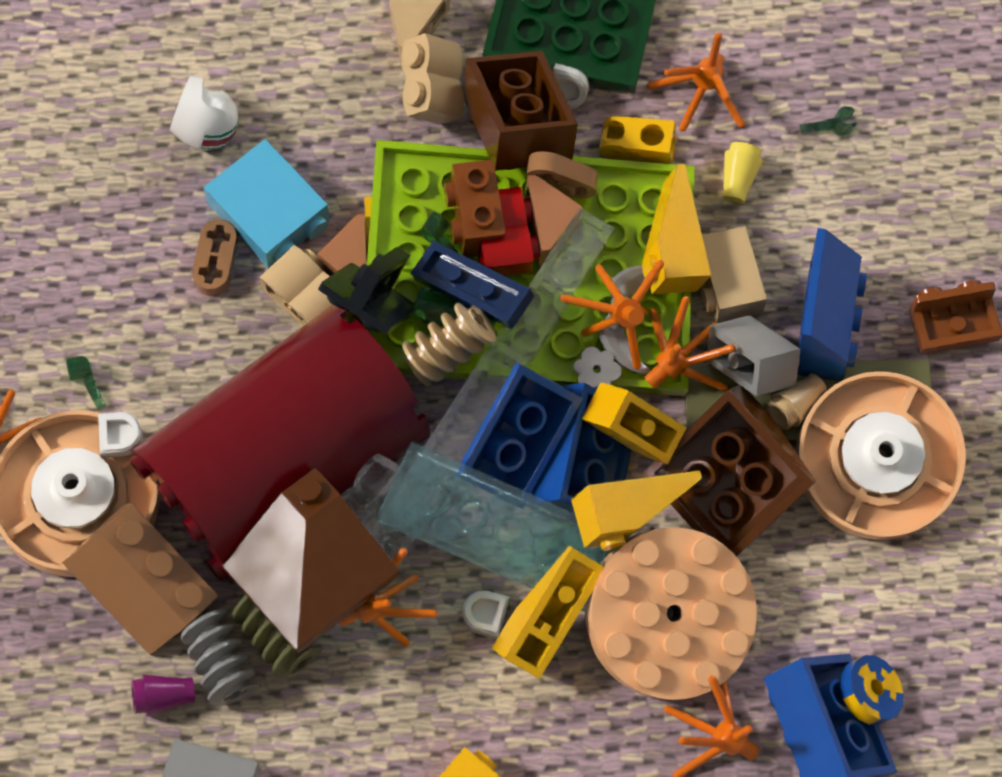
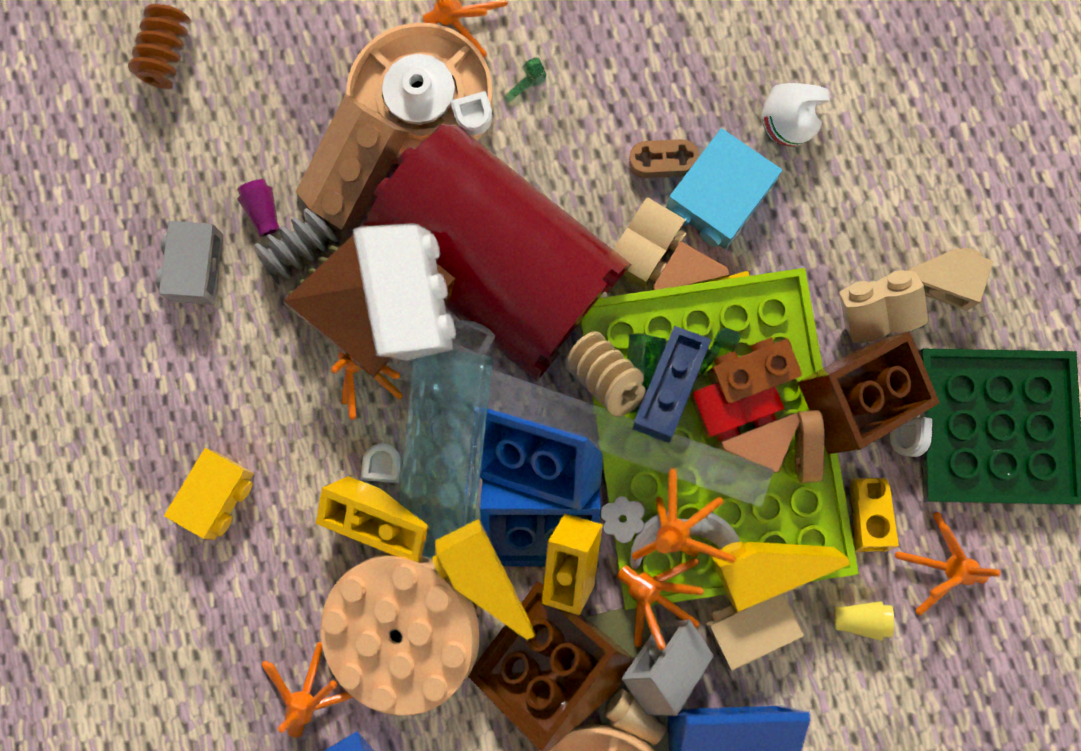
camera: 85 degrees right, 10 degrees up
black bracket [318,247,418,334] -> none
clear green hand [799,106,857,136] -> none
none -> white slope [354,225,455,360]

